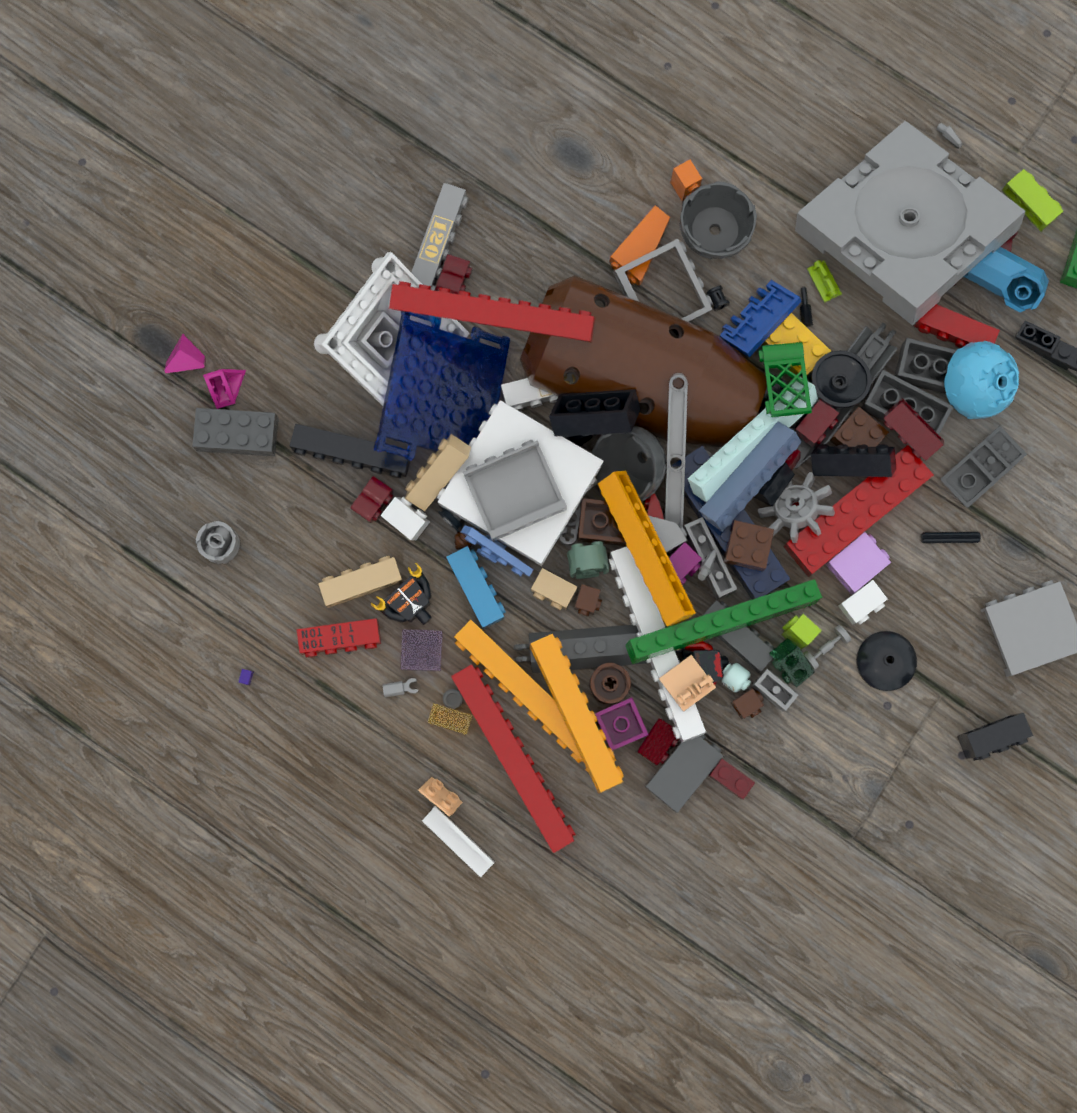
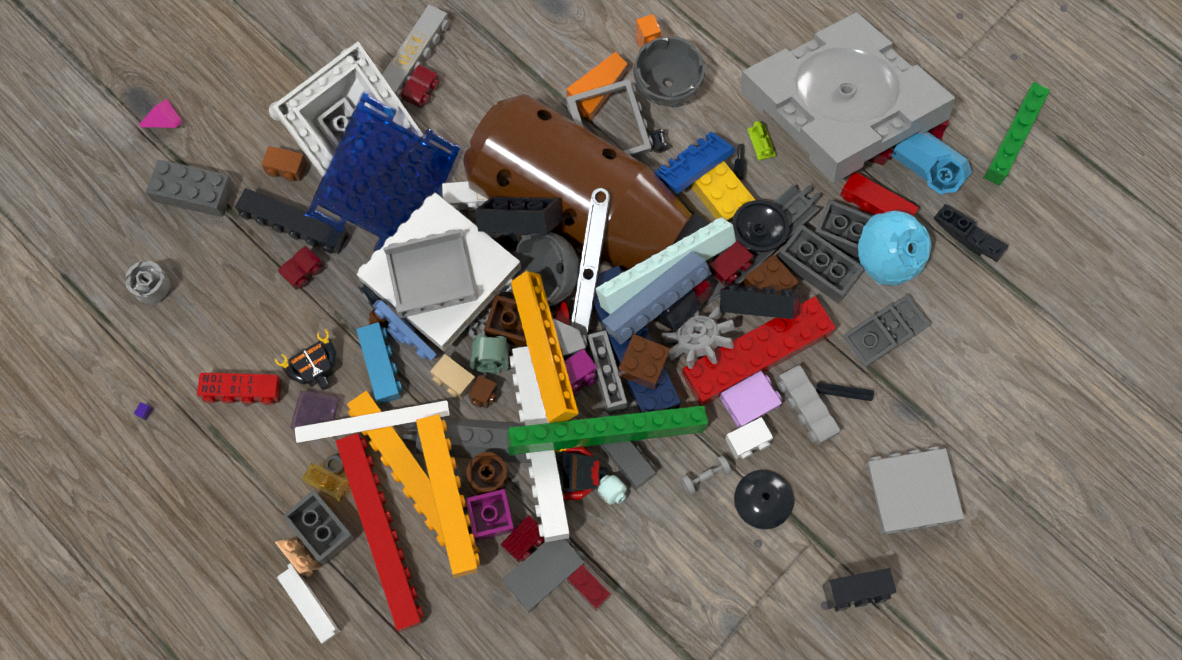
camera: 10 degrees right, 10 degrees down
dark pink slope [203,369,246,409] -> none
tan brick [318,556,403,608] -> none
white brick [381,497,430,540] -> none
light grey bar [383,678,419,698] -> none
red brick [389,281,596,342] -> none
tan brick [405,434,471,511] -> none
light nougat hinge [659,655,716,712] -> none
light grey bar [698,550,717,580] -> none
reddish brown brick [731,689,764,720] -> none
light grey brick [752,669,798,712] -> none
green piece [758,342,812,417] -> none
clear green brick [769,638,815,688] -> none
lime brick [781,614,822,651] -> none
dark red brick [884,398,944,461] -> none
light grey bar [937,123,962,149] -> none
lime brick [1002,169,1064,232] -> none
none -> dark orange brick [261,146,307,181]
none -> dark grey brick [282,490,355,565]
none -> white sticker [295,401,449,443]
none -> light grey brick [777,365,840,445]

